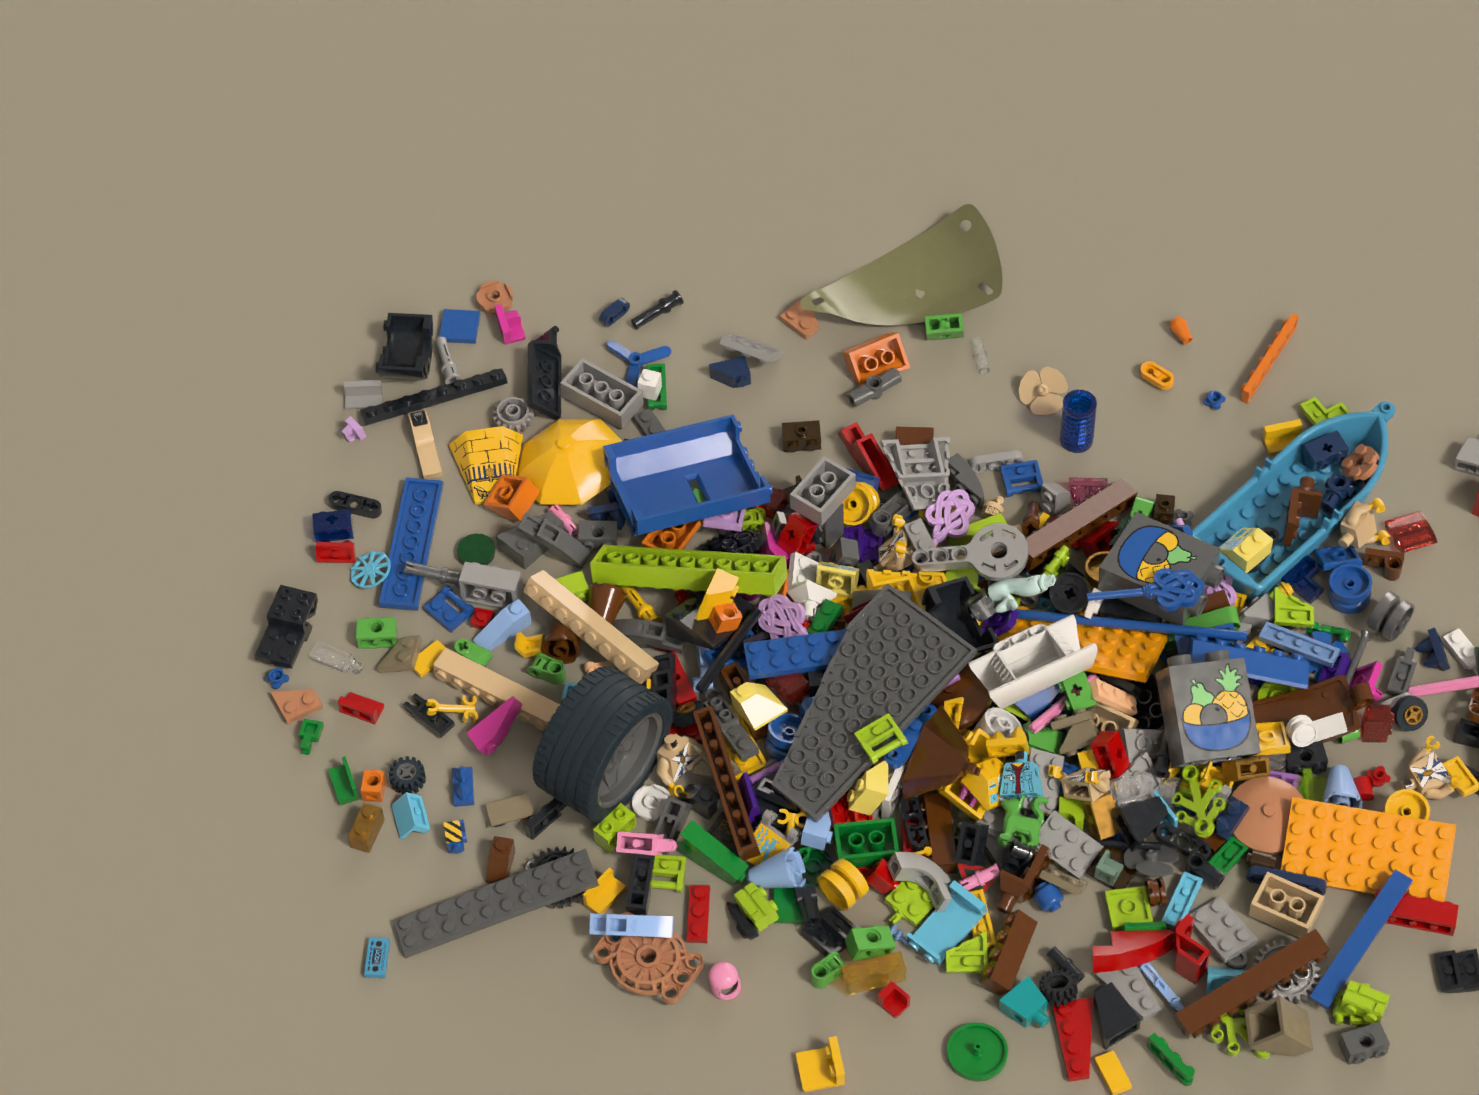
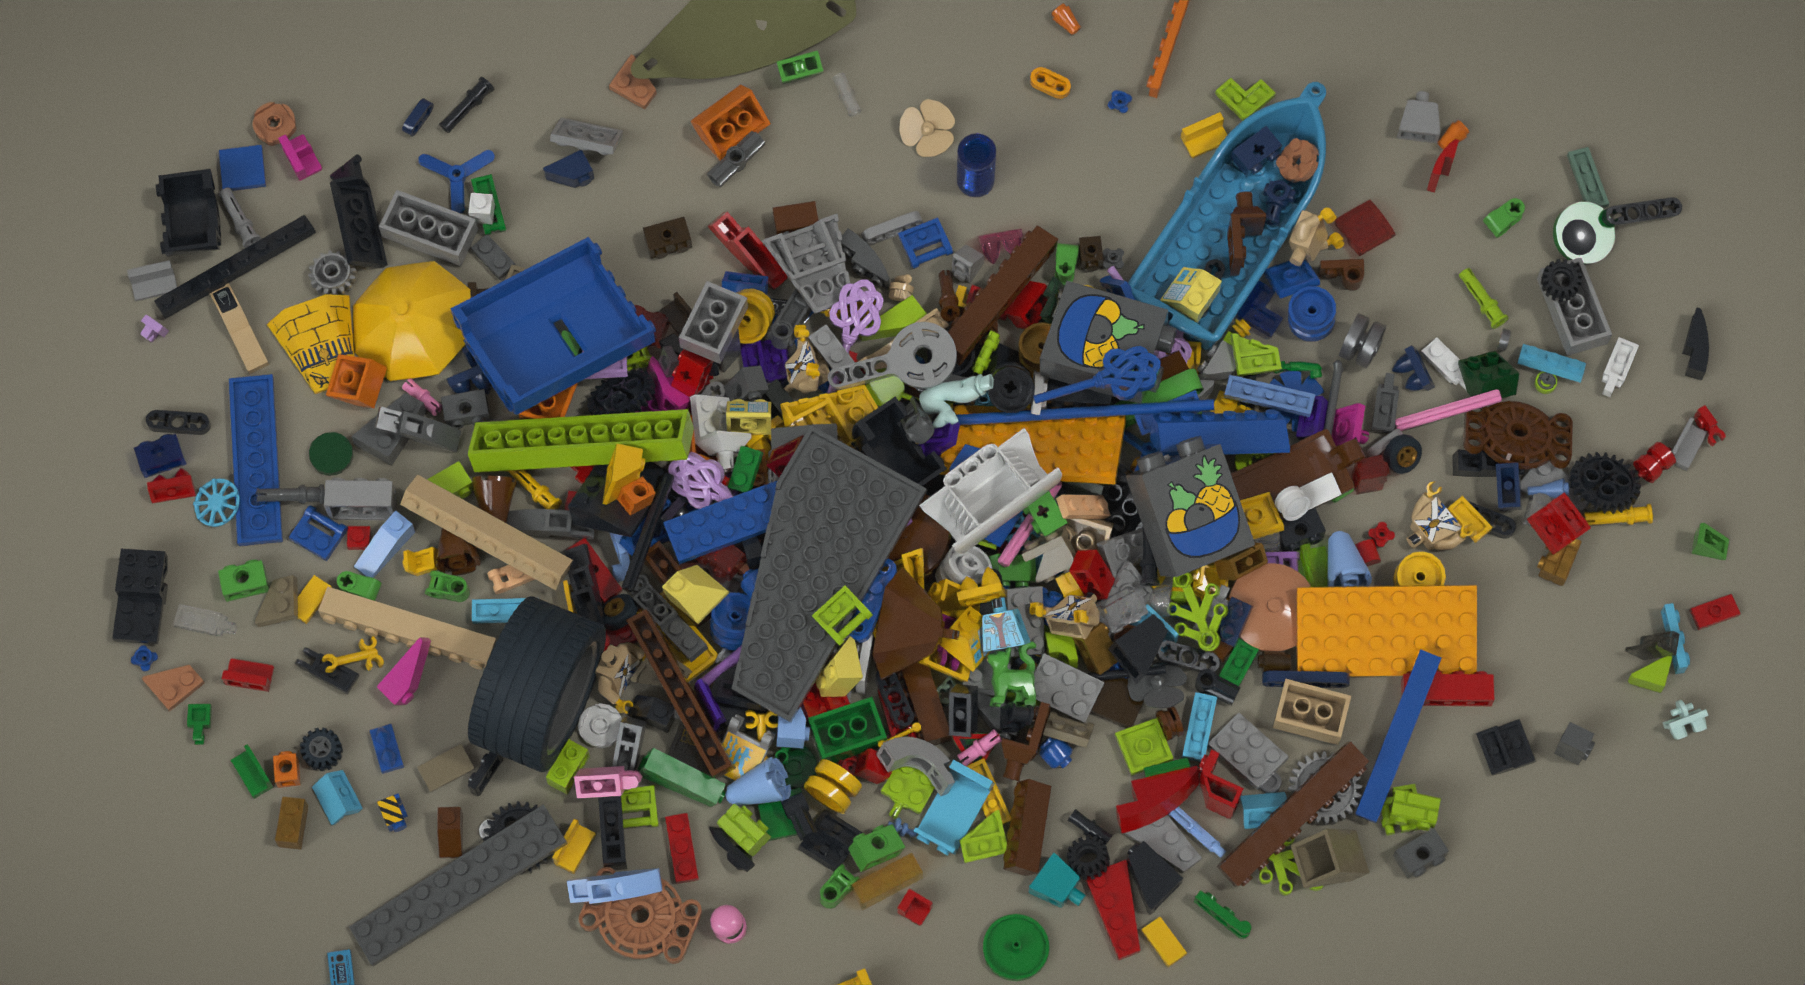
camera: 15 degrees left, 15 degrees up
sand green panel [1095,849,1123,886] -> none

